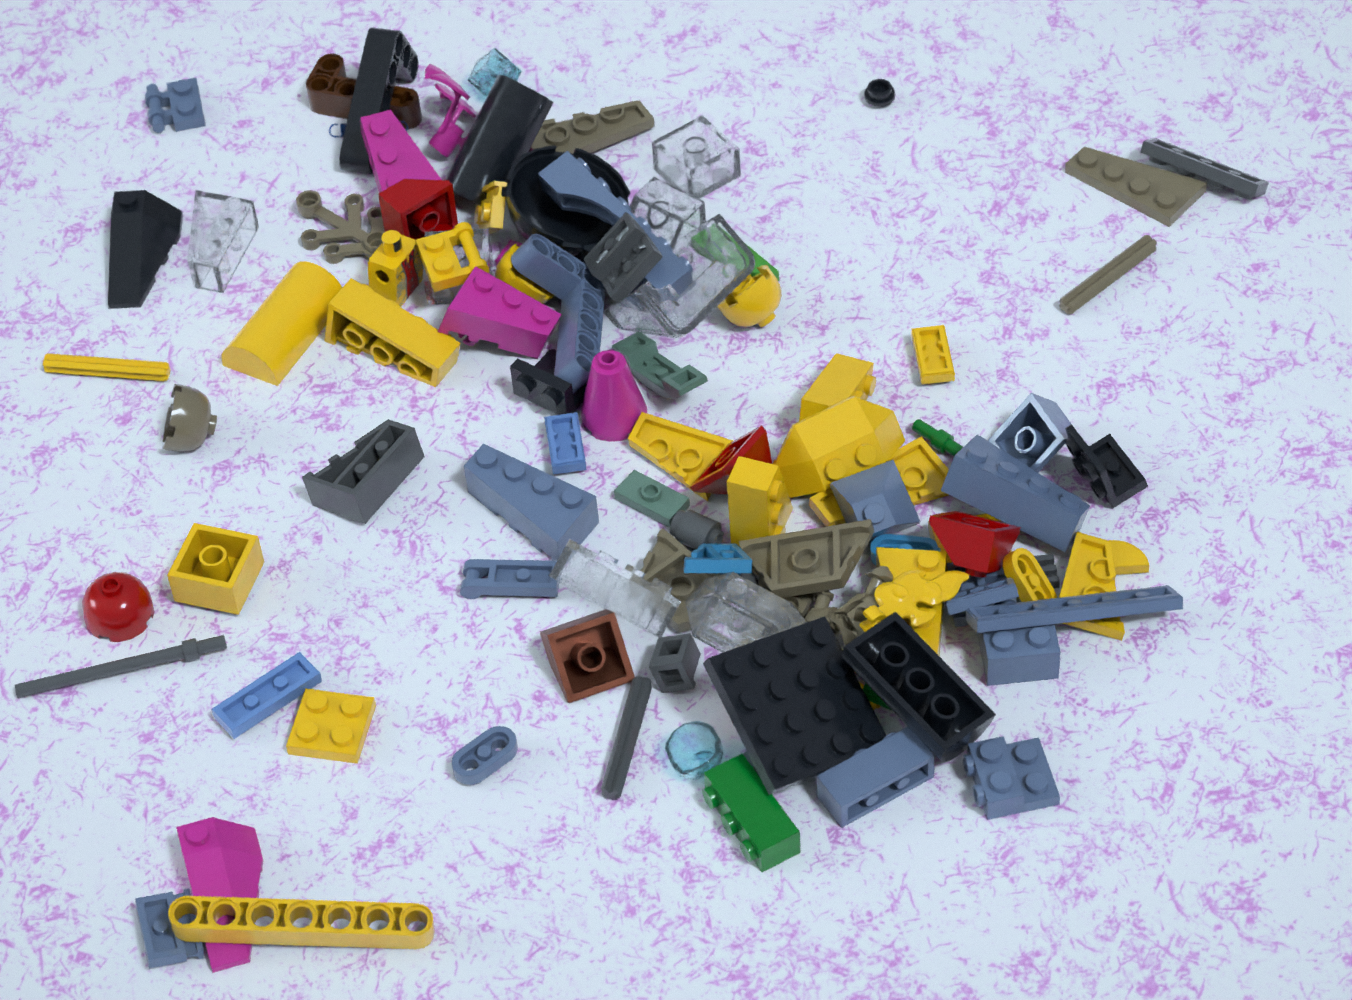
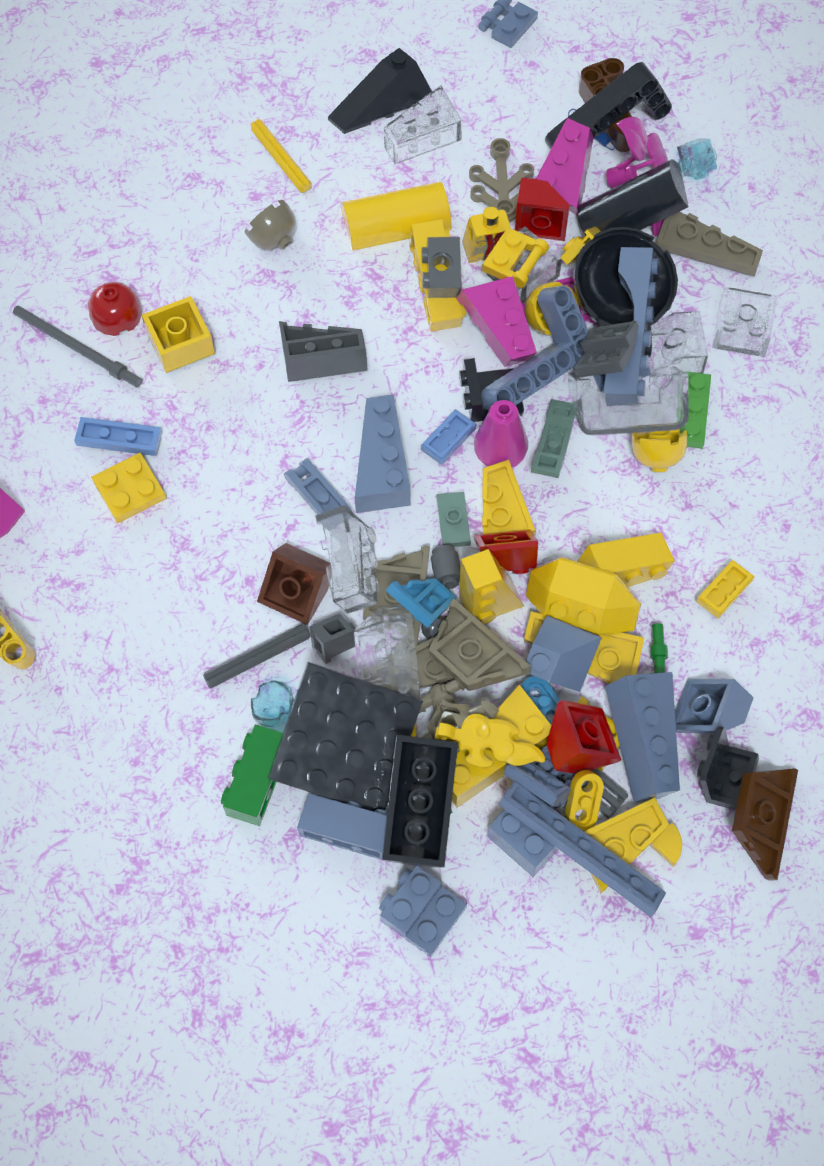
camera: 45 degrees right, 15 degrees up
sand blue plate [452,726,518,785] -> none
none -> dark grey brick [422,237,462,298]
none -> reddish brown wing [732,768,798,881]

